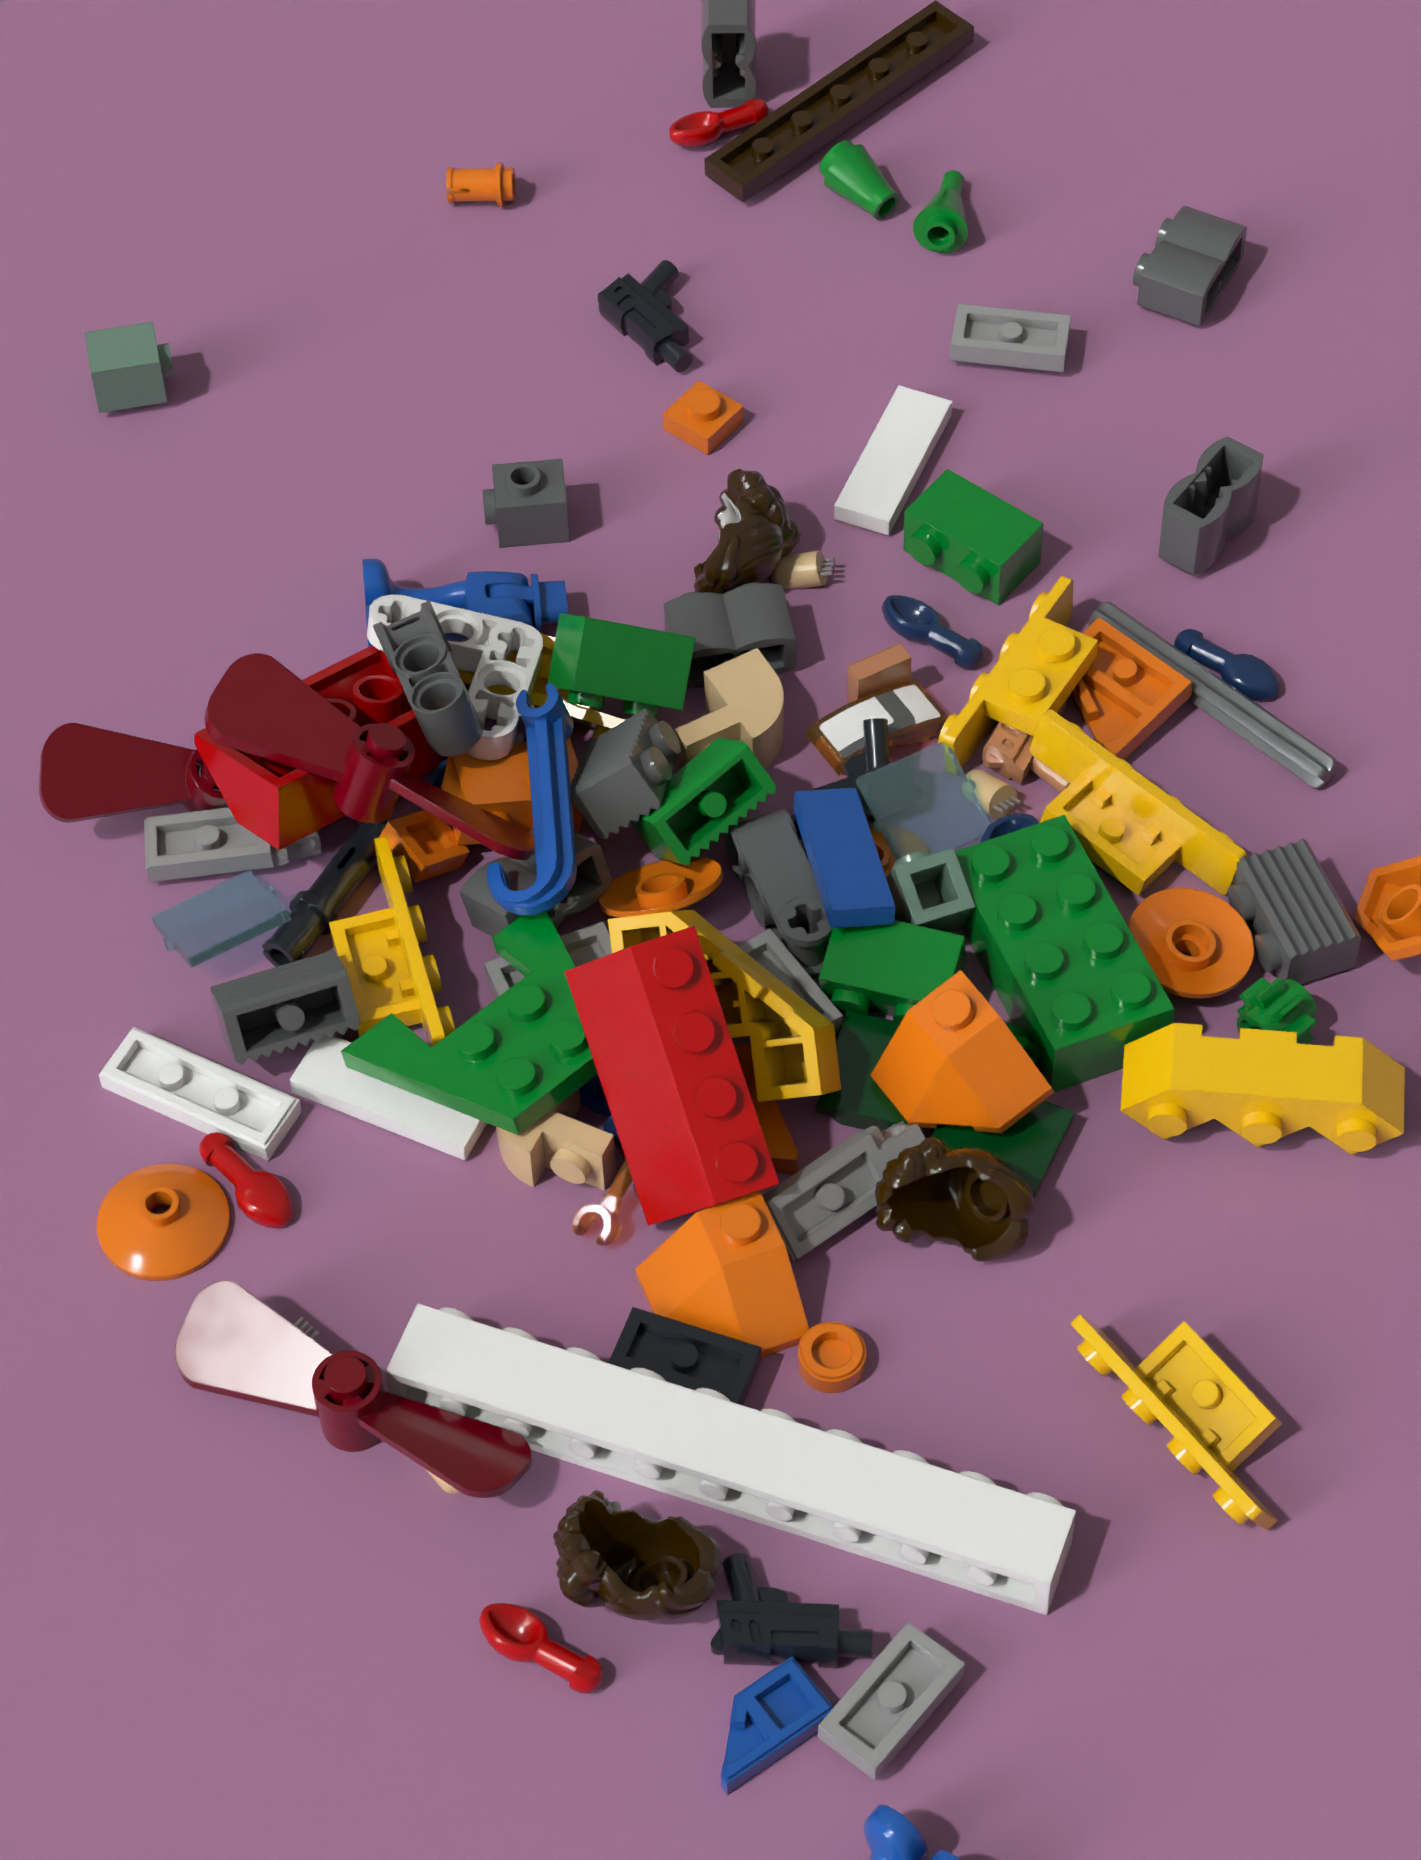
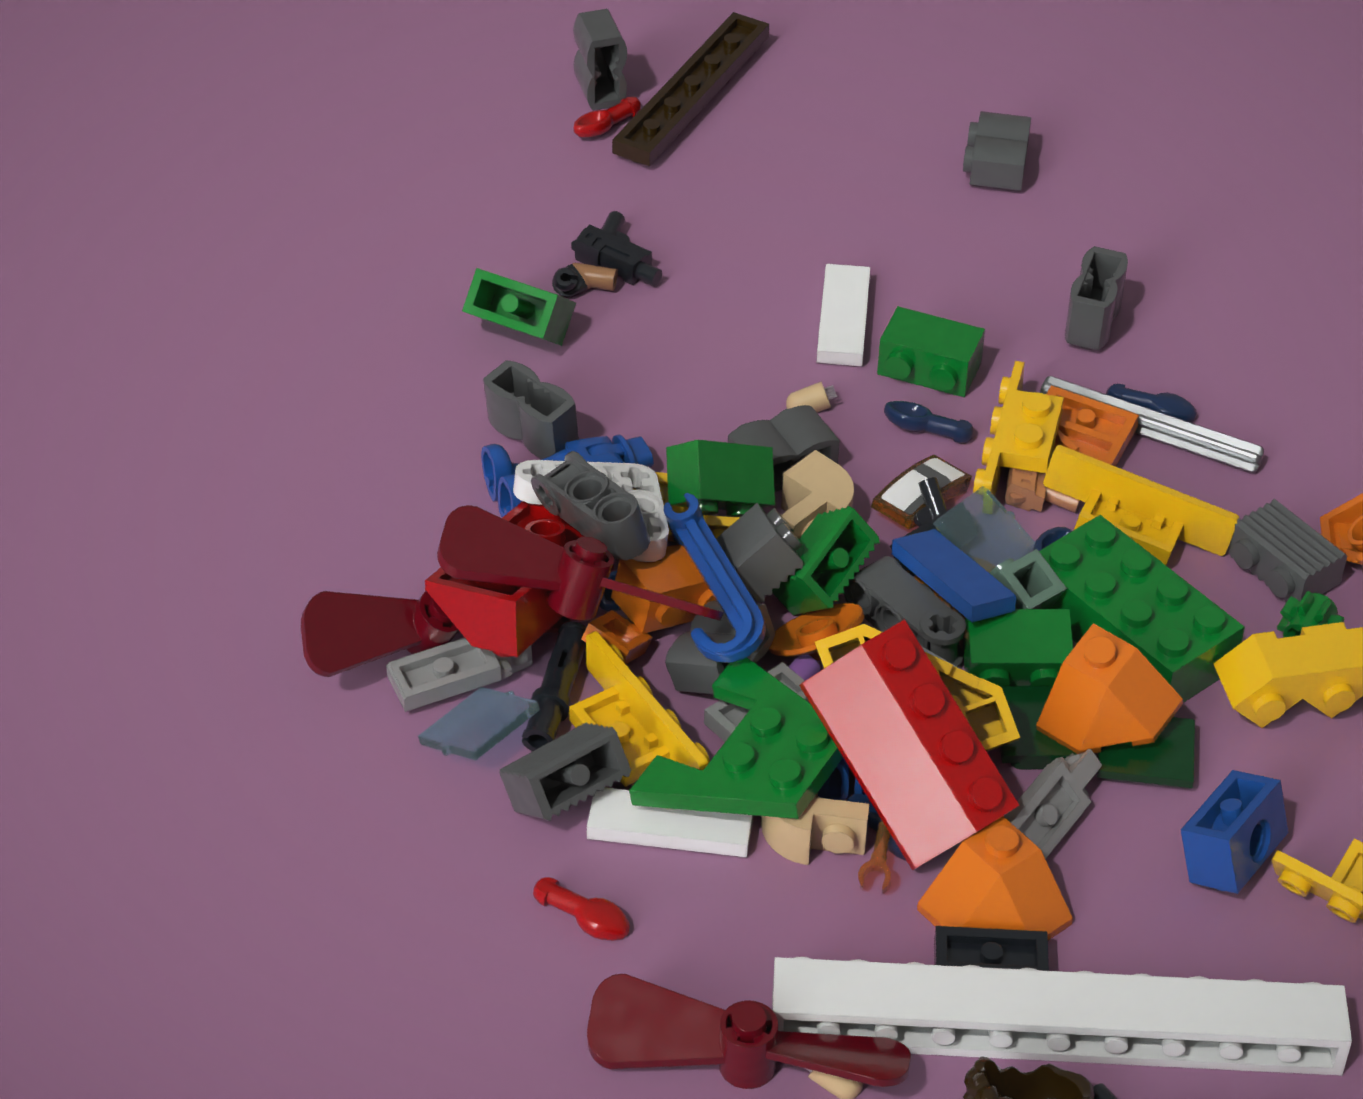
camera: 20 degrees left, 10 degrees down
sand green brick [84,321,175,413] -> none
orange dish [97,1163,230,1281] -> none
white tile [99,1027,302,1161] -> none
orange pin [446,162,516,207] -> none
dark grey brick [482,459,570,548] -> none
orange plate [663,380,744,455] -> none
dark brown hair [694,468,802,594] -> none
orange tile [798,1322,866,1393] -> none
green cone [819,140,899,220] -> none
nougat tile [847,643,912,708] -> none
dark brown hair [875,1137,1035,1261] -> none
green cone [913,170,968,253] -> none
light grey plate [950,304,1071,372] -> none
tan piece [959,769,1021,819] -> none
orange dish [1128,888,1254,999] -> none
none -> green brick [462,268,576,346]
none -> dark grey brick [483,360,579,459]
none -> arm [552,263,618,297]
none -> blue brick [1181,770,1289,894]

